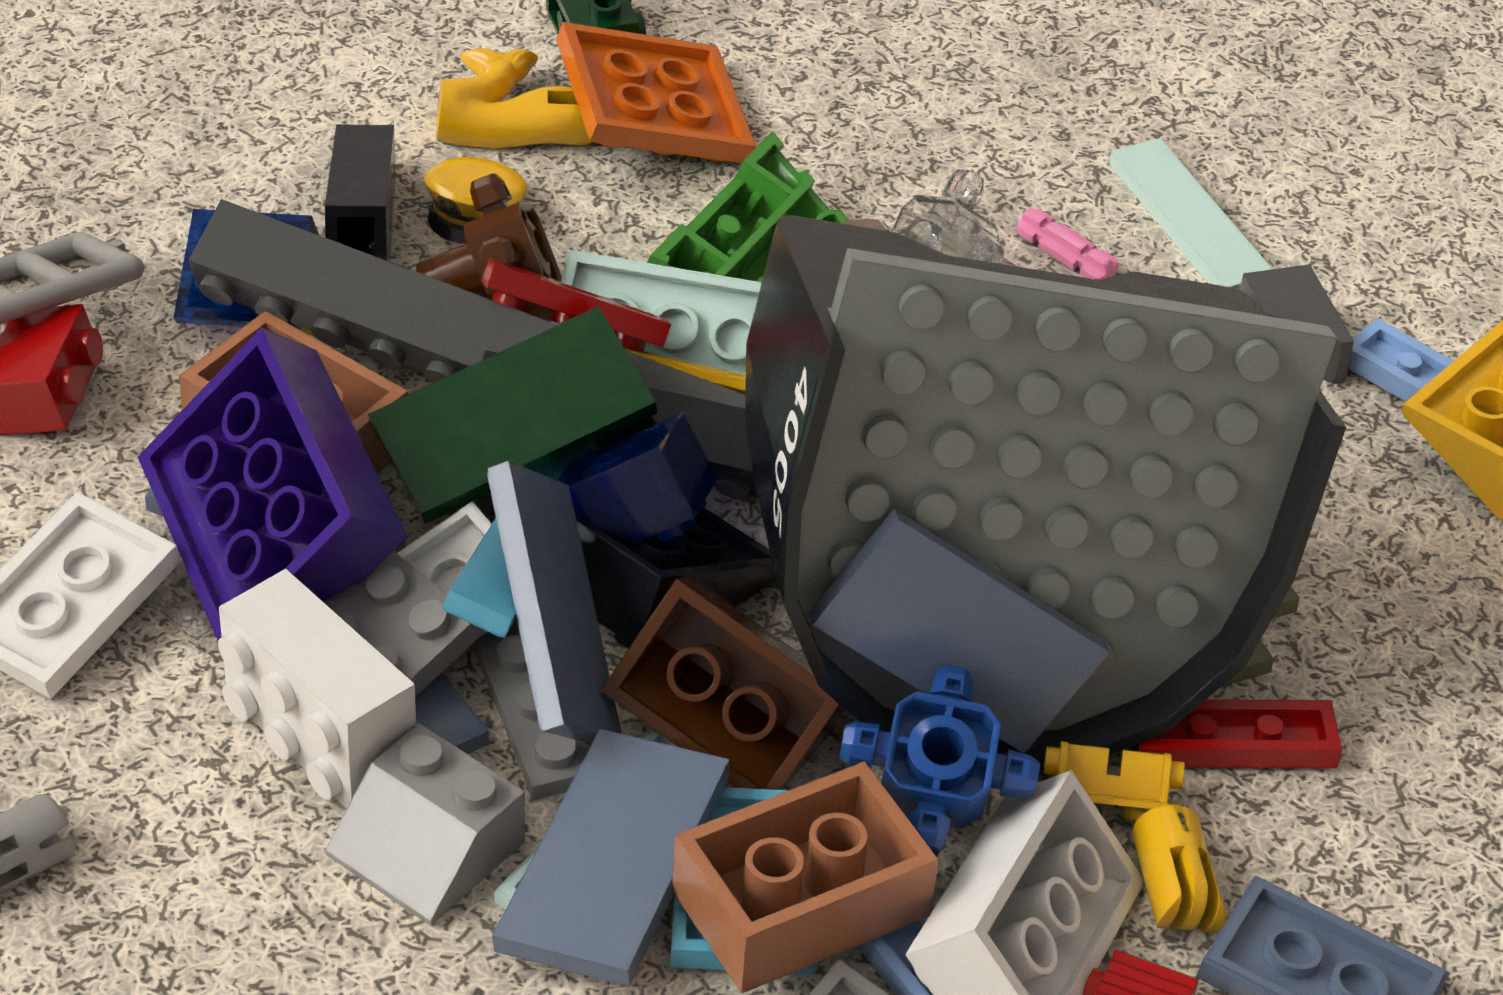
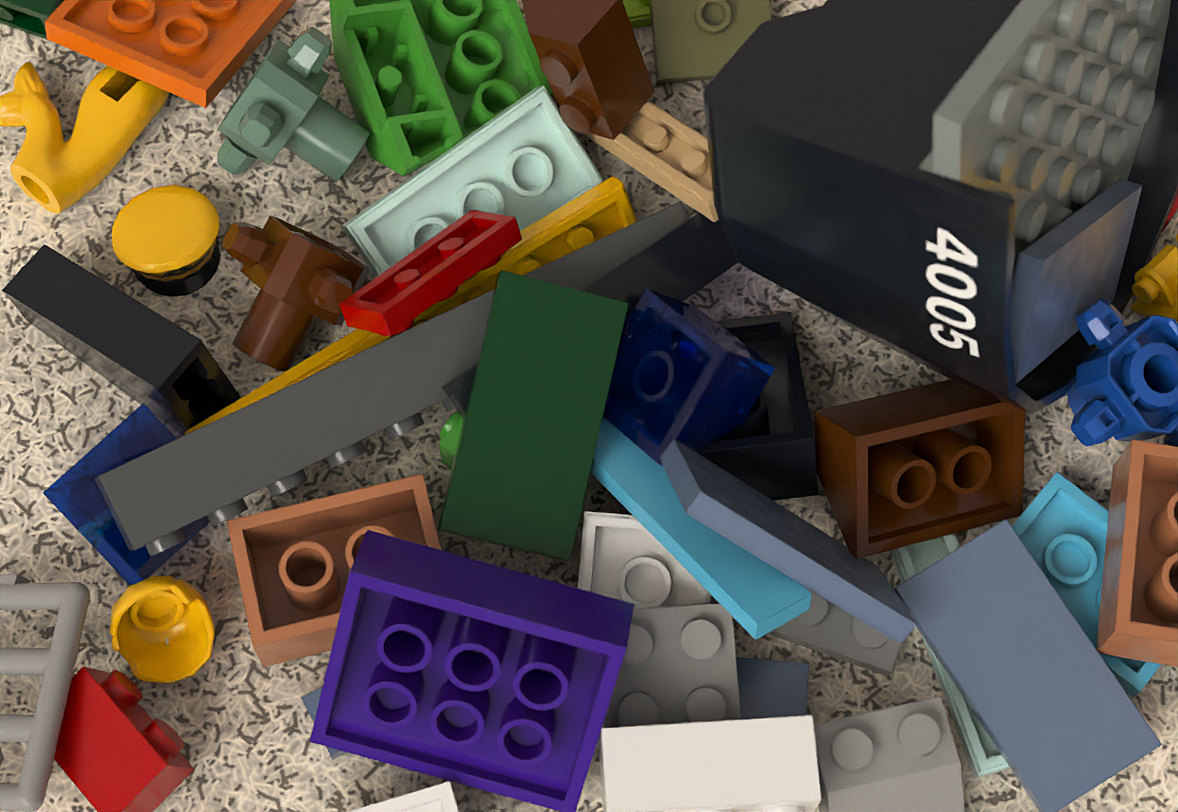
camera: 50 degrees left, 25 degrees up
none -> yellow hair [109,576,215,684]
none -> sand green piece [217,27,370,182]

